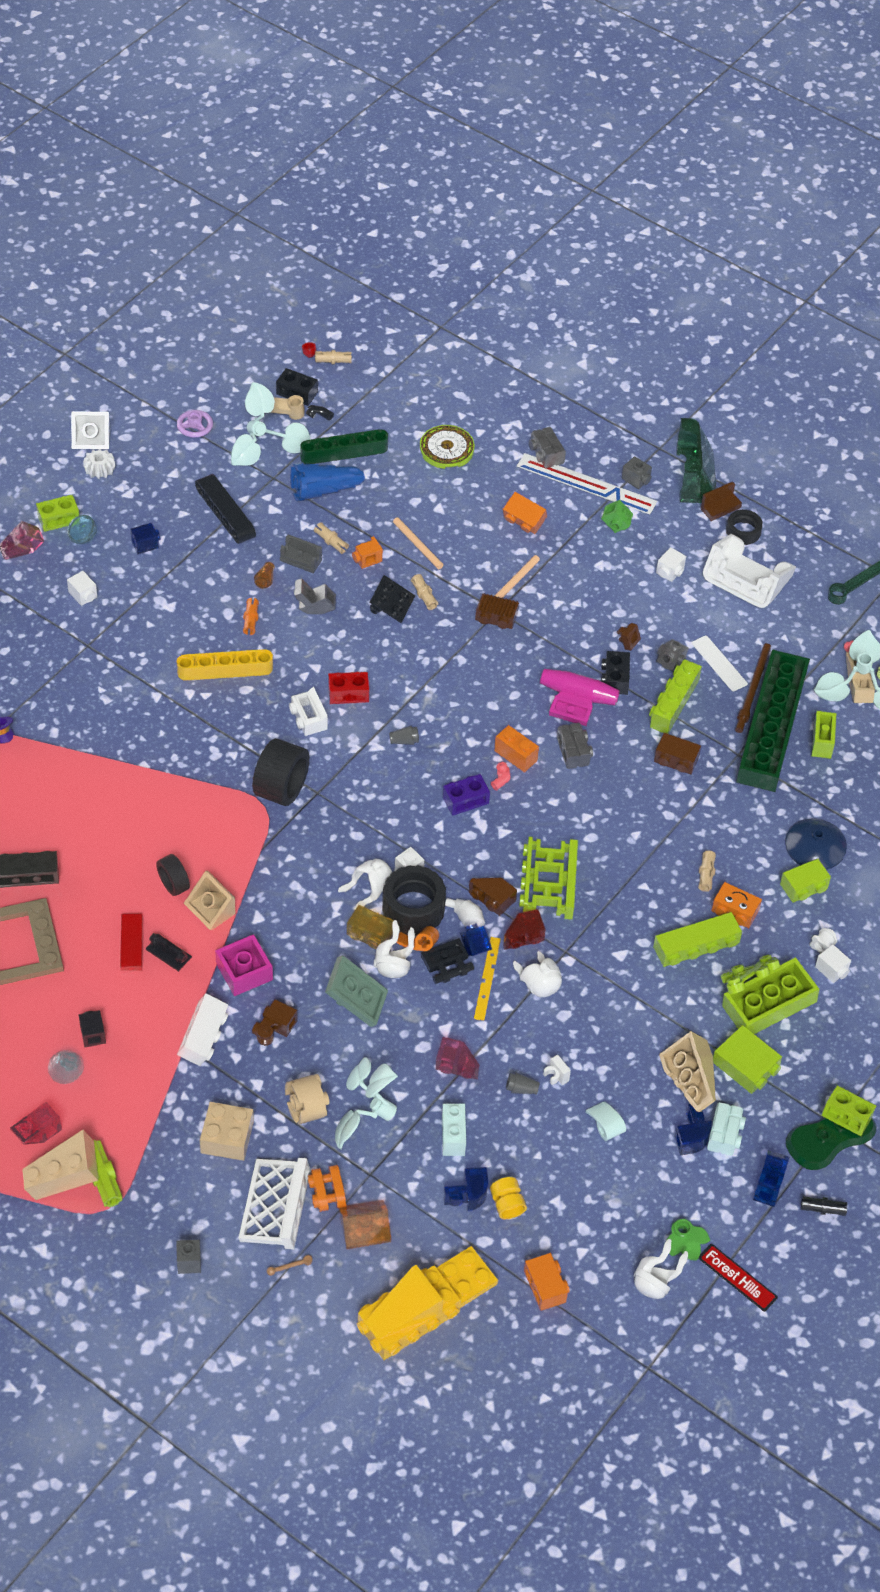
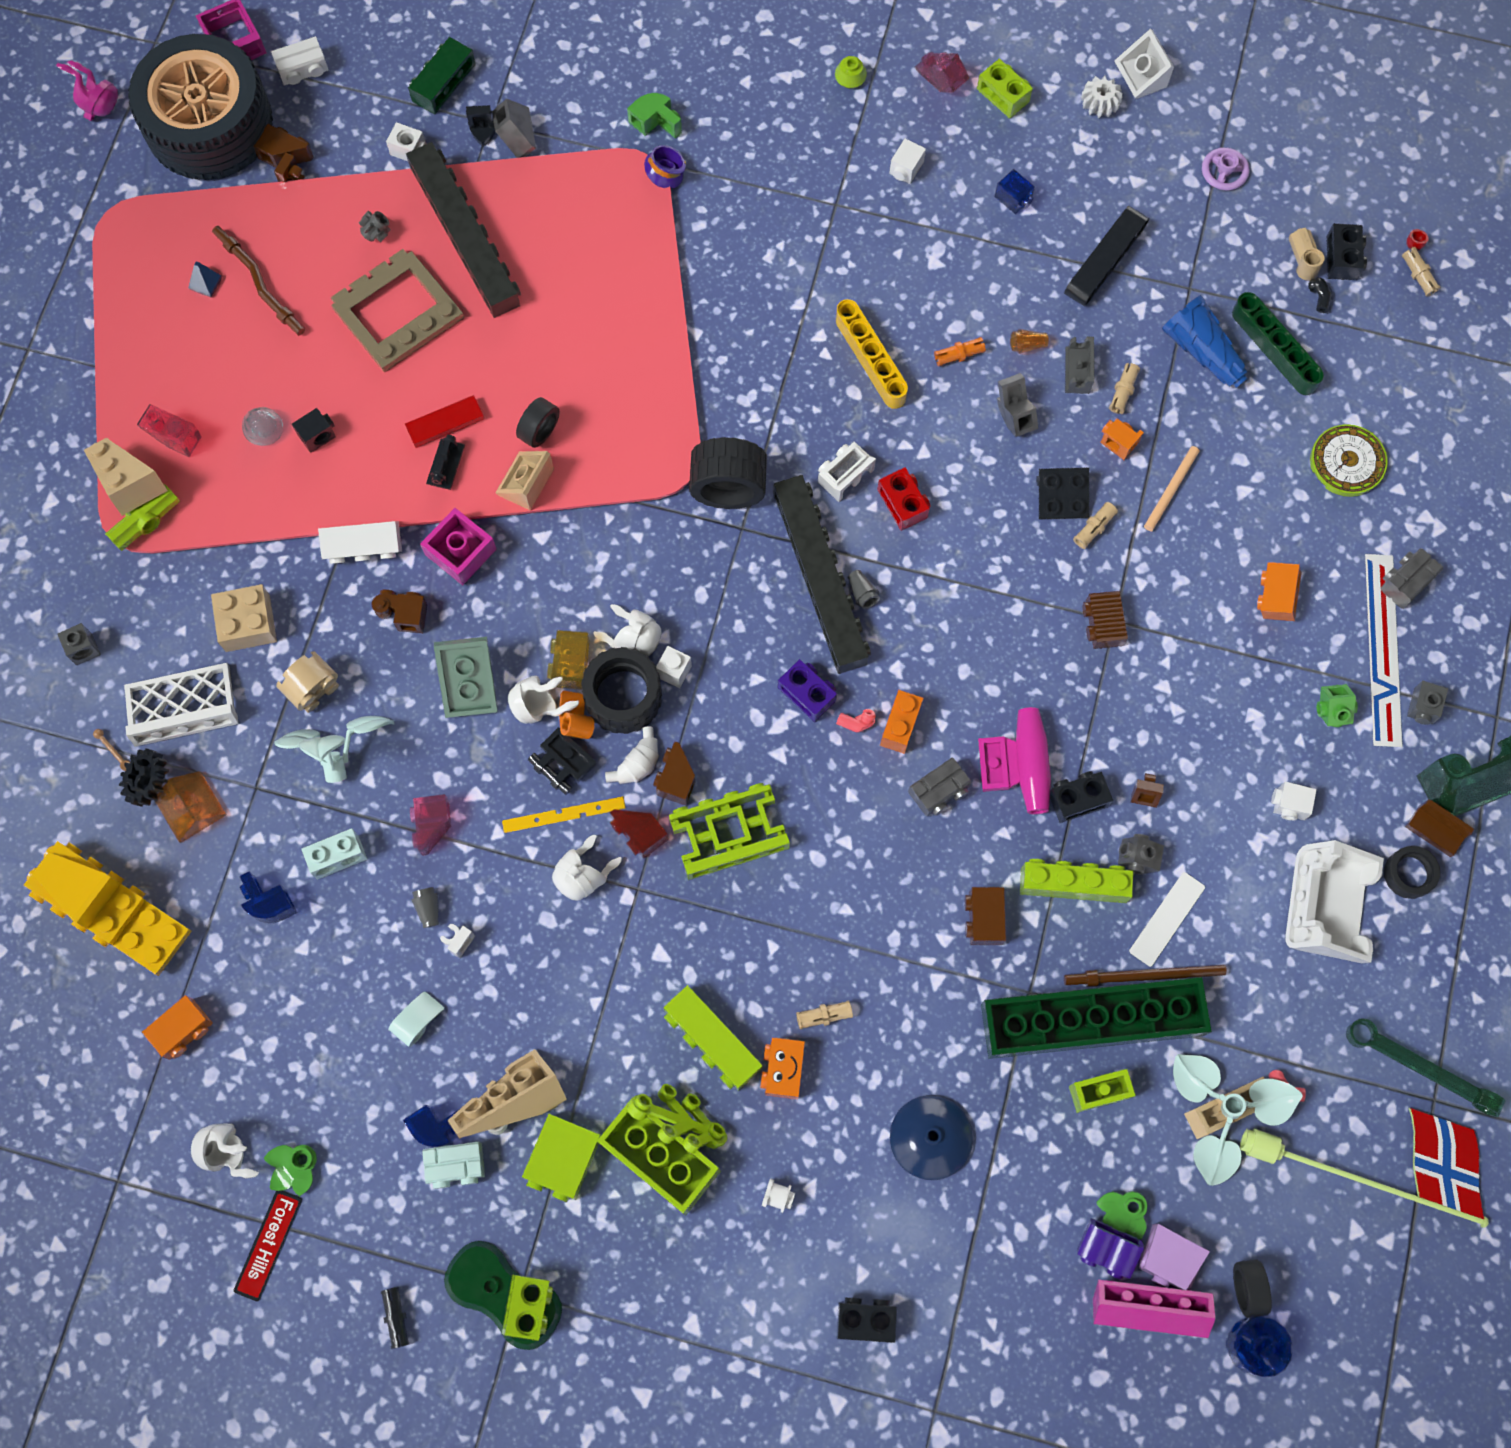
camera: 70 degrees right, 20 degrees up
clear light blue piece [67,515,97,545] -> none
light aqua plant [231,382,311,466] -> none
orange brick [307,1165,346,1212] -> none
clear blue brick [460,923,492,956] -> none
yellow wheel [490,1177,527,1219] -> none
light nougat bar [495,555,540,598] -> none
clear blue brick [753,1150,790,1207] -> none
lime brick [780,859,831,903] -> none
white brick [815,944,851,983] -> none
none -> black gear [119,748,169,807]
none -> pearl dark grey brick [773,475,871,674]

